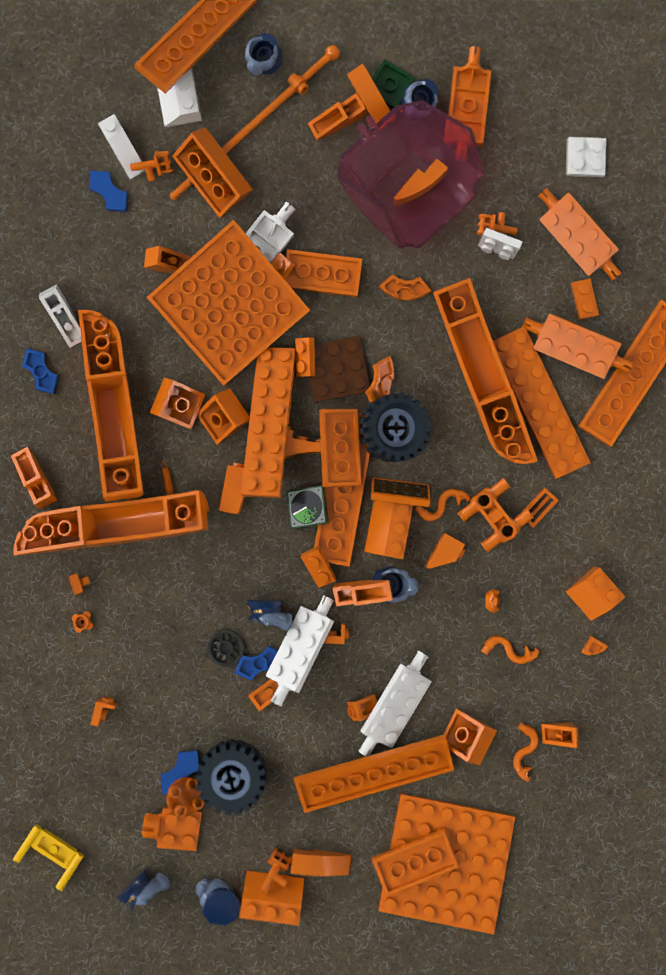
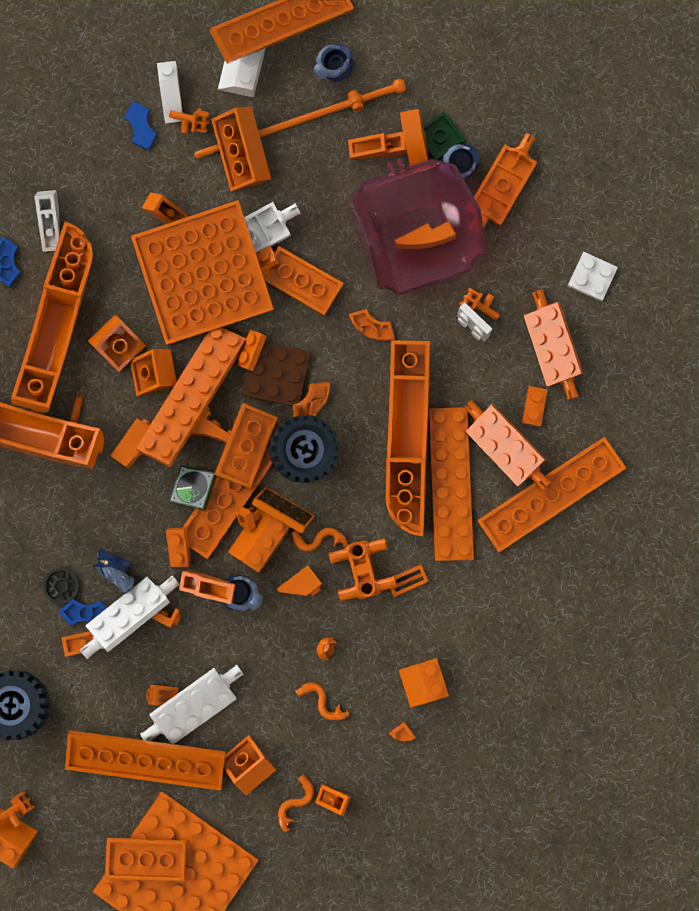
camera: 25 degrees right, 5 degrees down
orange slope [290,848,352,876] -> none
none -> orange tile [235,506,261,532]

